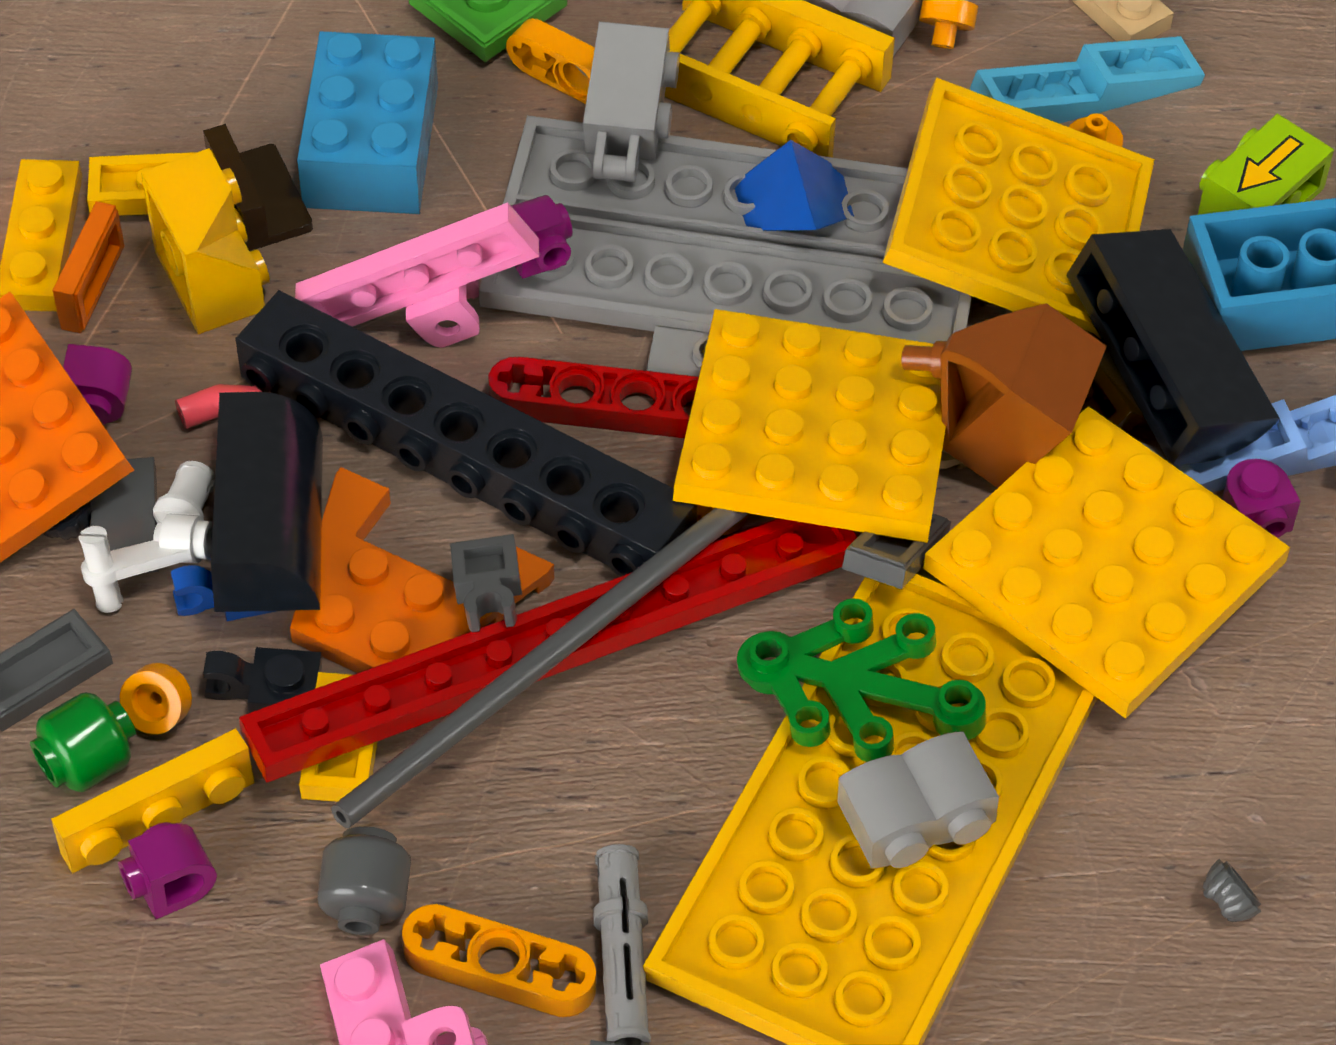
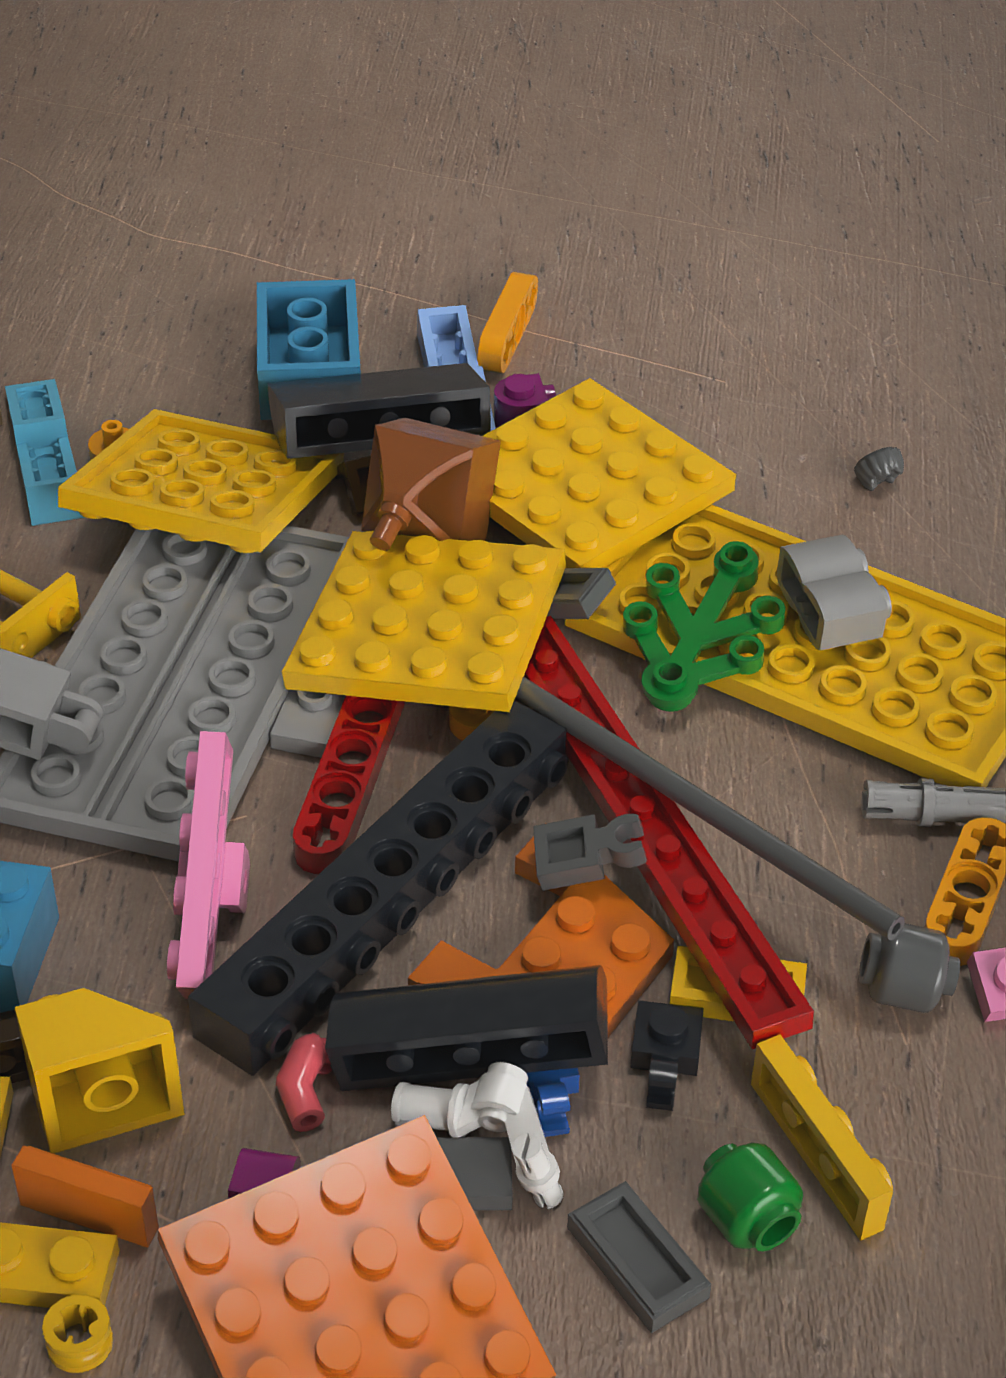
camera: 85 degrees left, 10 degrees down
magenta plate [118,822,217,920] -> none
light orange tile [119,663,192,734] -> none
magenta plate [511,195,573,279] -> none
blue slope [735,140,854,231] -> none
lime brick [1198,113,1334,215] -> none

